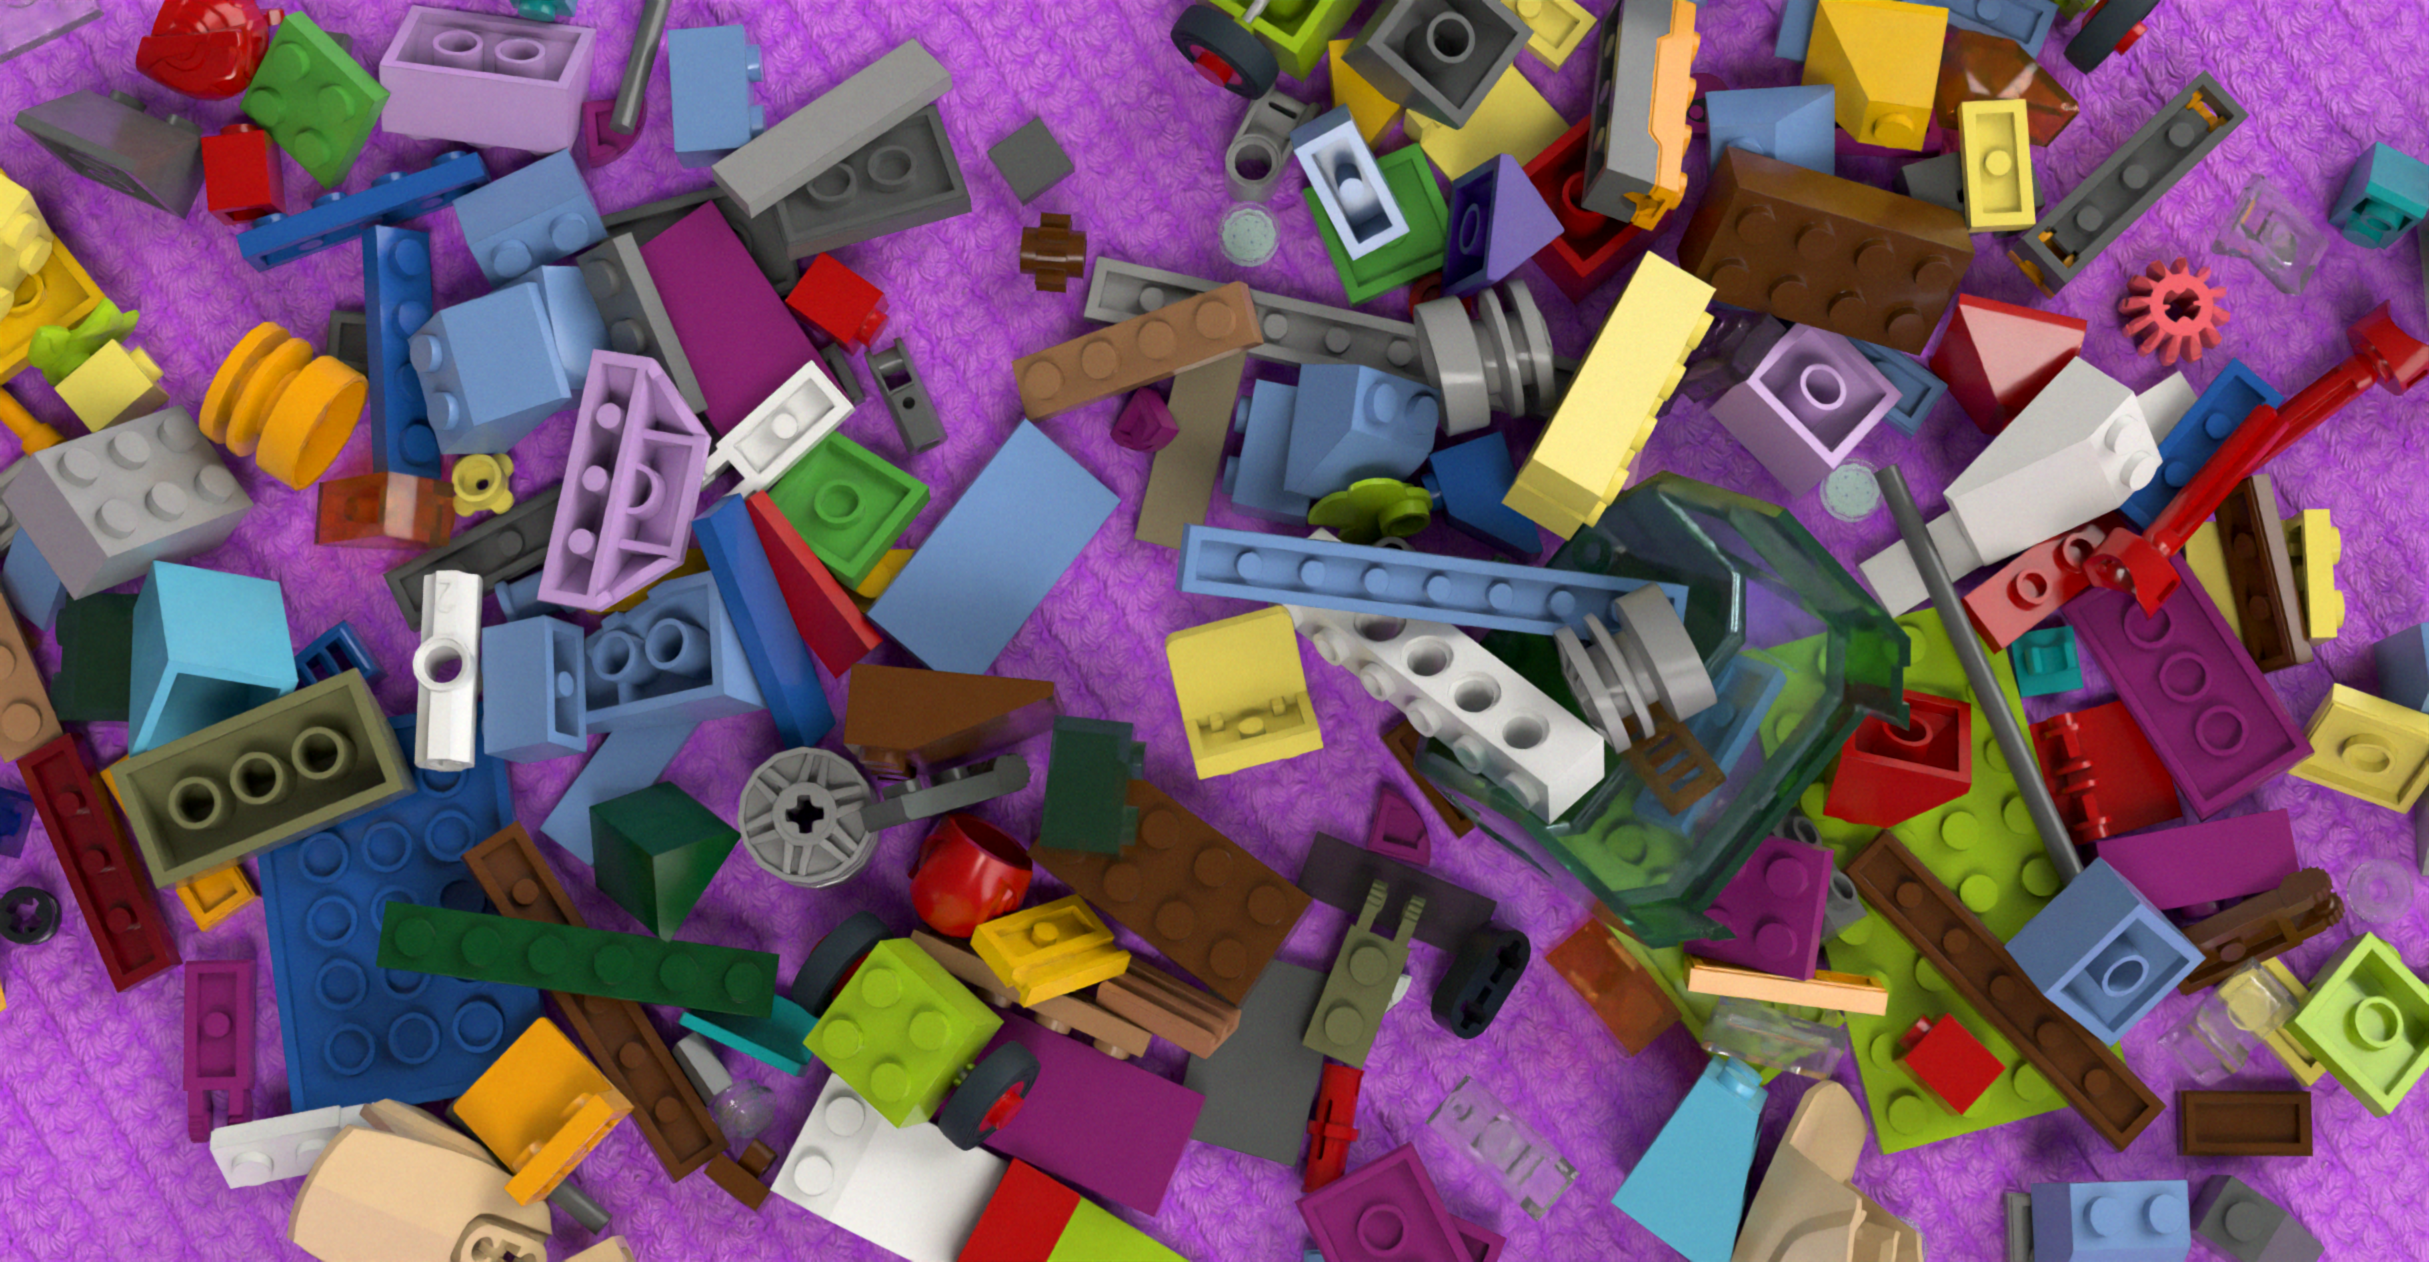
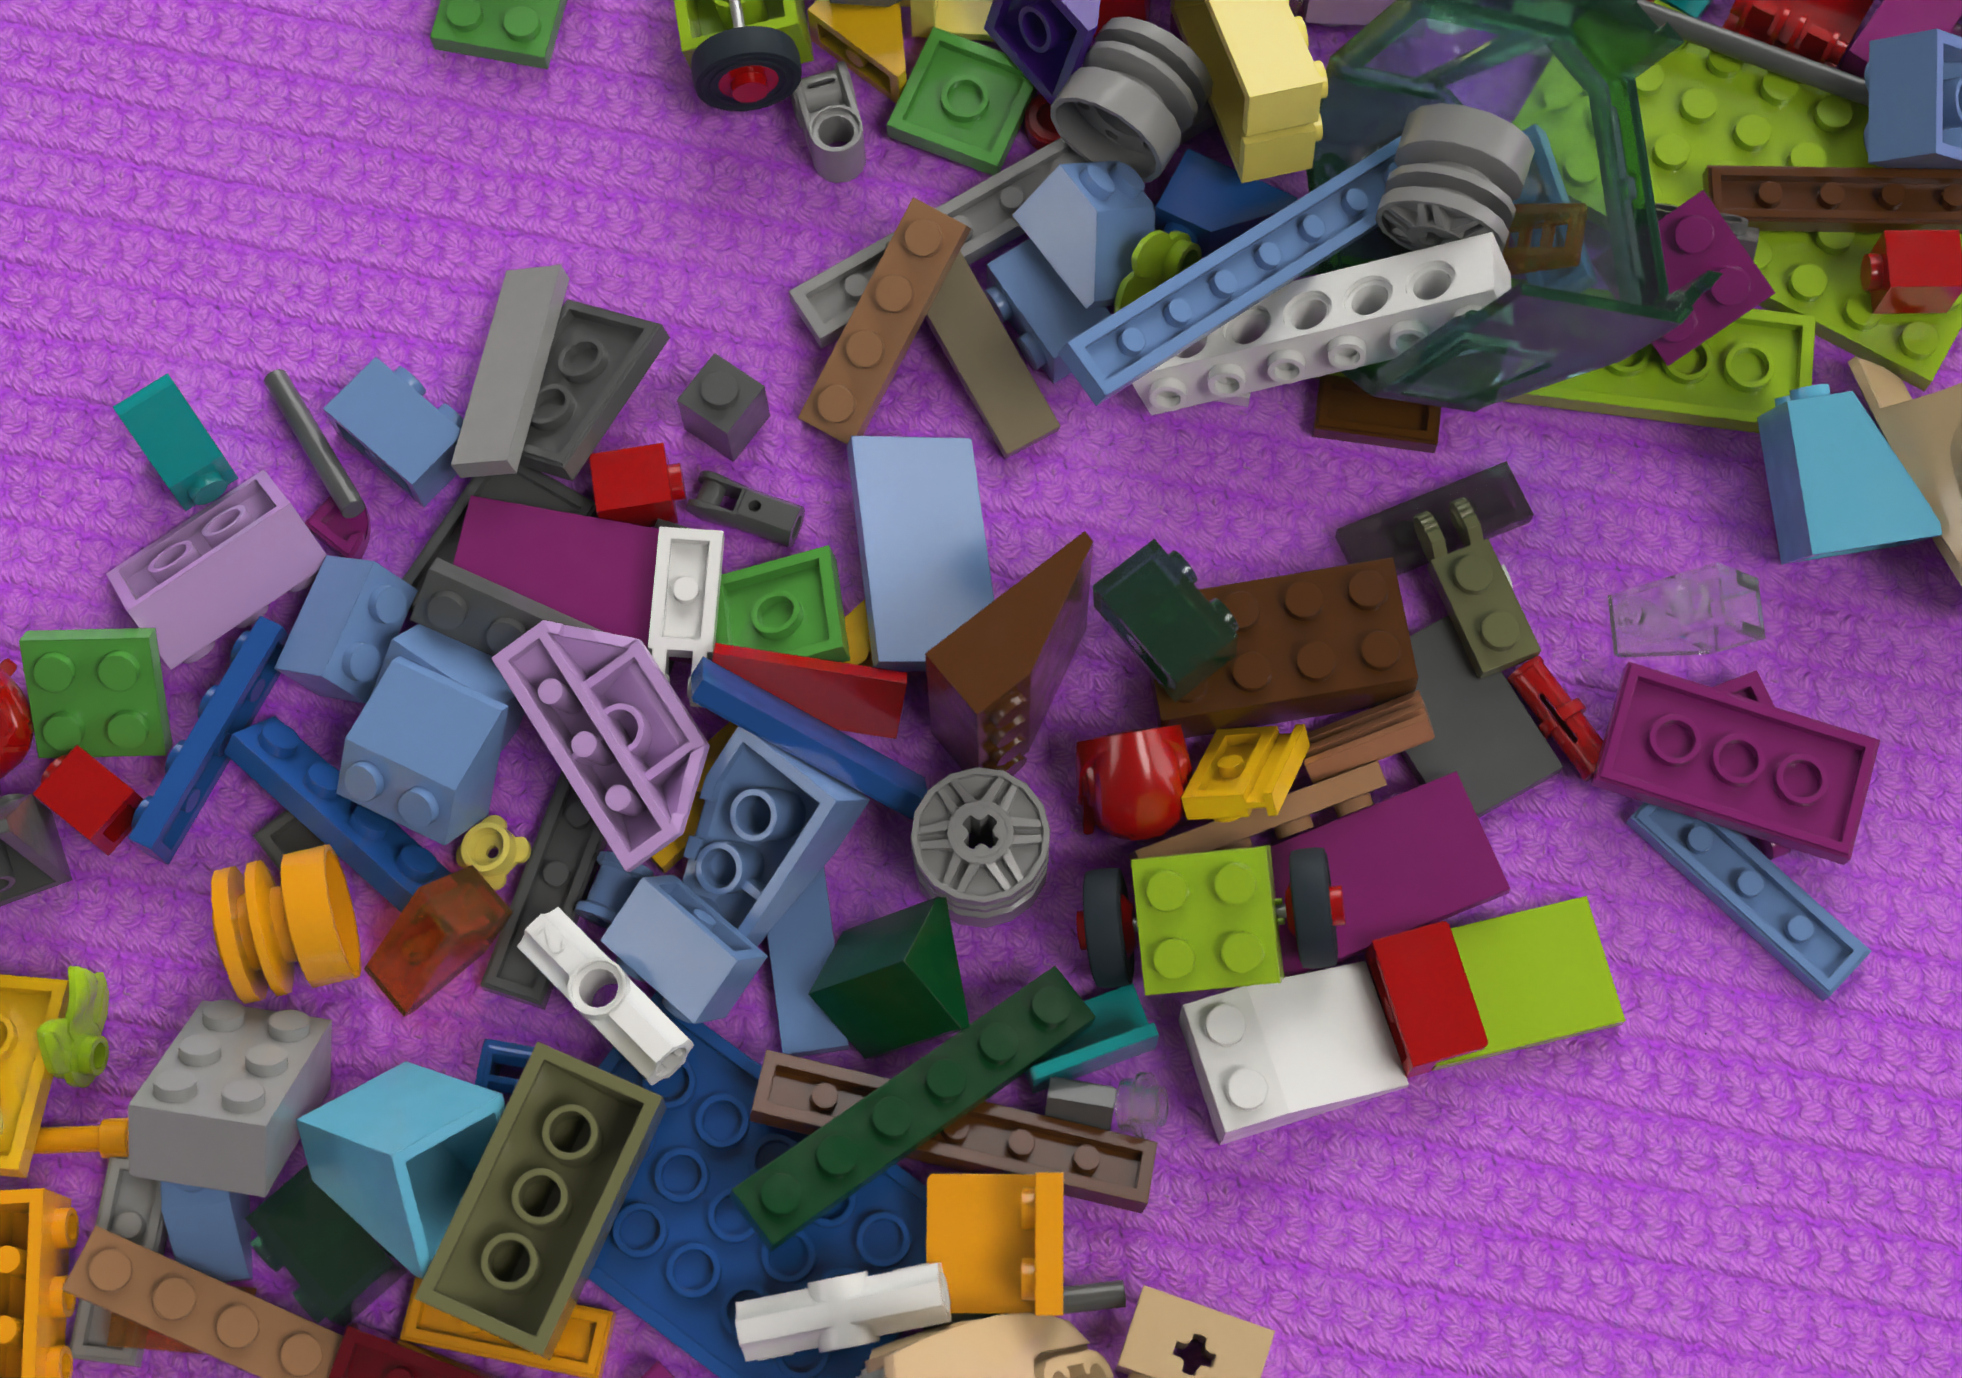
camera: 45 degrees left, 10 degrees down
light yellow brick [54,339,171,433] -> none
reddish brown tile [703,1138,778,1216] -> none
dark grey hinge [859,753,1031,833] -> none
dark grey tile [987,116,1075,207] -> none
reddish brown gear [1020,212,1087,293] -> none
magenta tile [1110,386,1180,453] -> none
light yellow bracket [1164,606,1324,780] -> none
clear tile [1218,201,1280,267] -> none
medium blue brick [1289,103,1410,261] -> none
magenta tile [1366,788,1431,868] -> none
black beam [1430,919,1531,1039] -> none
clear orange slope [1543,917,1683,1059] -> none
light orange tile [1682,953,1888,1016] -> none
clear plate [1701,995,1847,1081] -> none
red slope [1823,676,1972,829] -> none
none -> dark grey brick [677,353,770,462]
none -> white piece [735,1262,952,1362]

